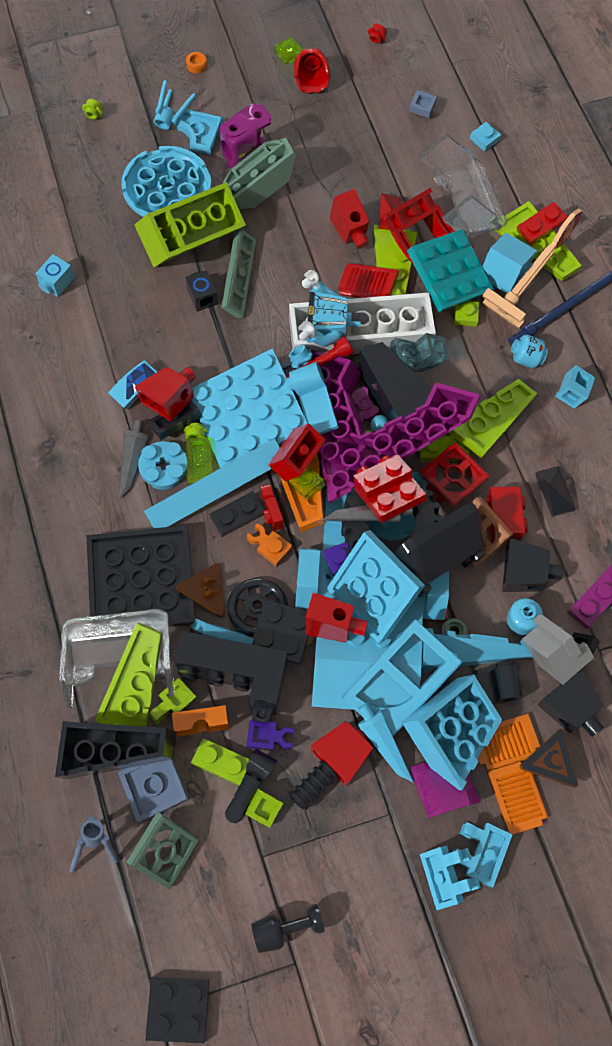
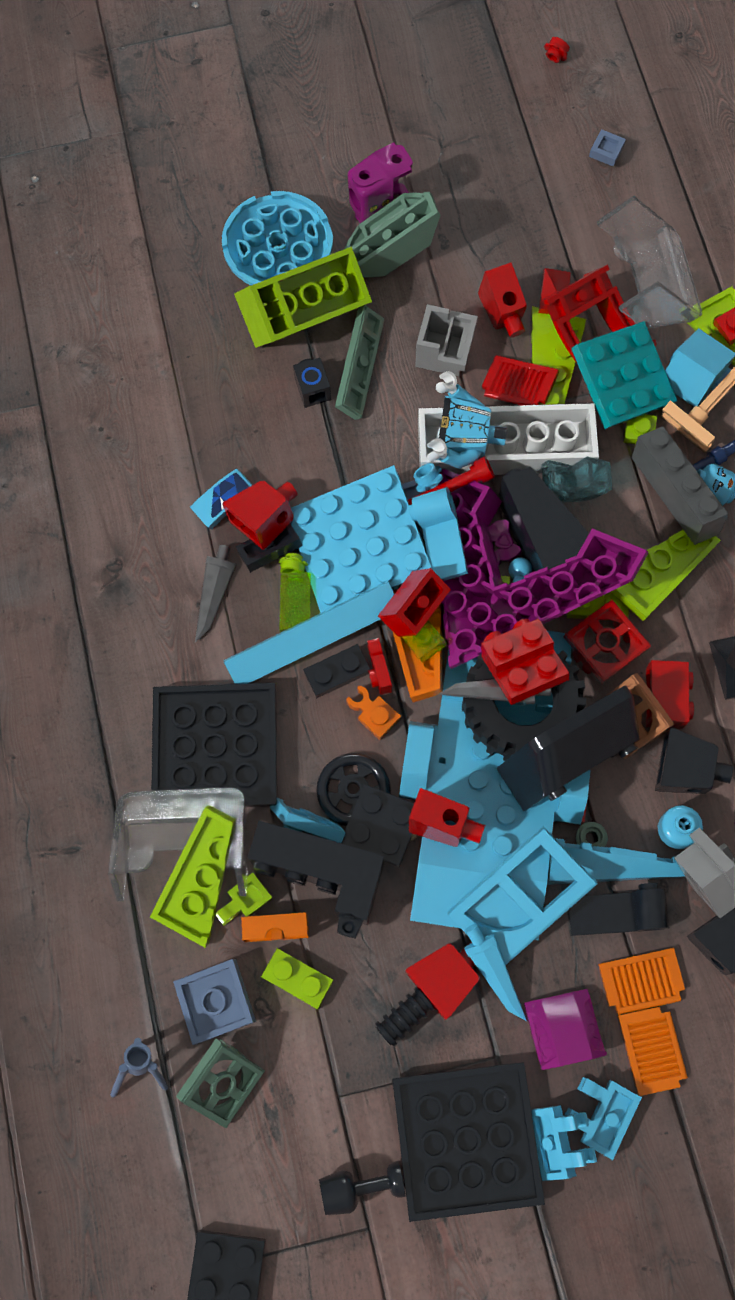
camera: 10 degrees right, 5 degrees up
medium azure brick [35,254,75,297] -> none
black wedge [55,721,177,779] -> none
lime plate [82,99,103,120] -> none
medium azure plate [138,441,188,490] -> none
medium azure plant [153,80,196,130] -> none
medium azure tile [176,109,223,156] -> none
reddish brown piece [176,563,225,617] -> none
orange tile [186,52,207,74] -> none
black piece [225,749,278,823] -> none
lime plate [245,789,283,828] -> none
dark purple plate [246,720,294,751] -> none
clear neon green plate [274,37,302,65] -> none
red hair [294,48,331,94] -> none
dark purple plate [323,542,351,577] -> none
medium azure plate [327,530,425,644] -> none
medium azure wedge [402,675,502,790] -> none
medium azure plate [470,122,501,151] -> none
black piece [520,729,579,788] -> none
none -> black plate [392,1062,545,1222]
none -> light grey plate [415,304,478,376]
none -> dark grey brick [632,427,728,545]

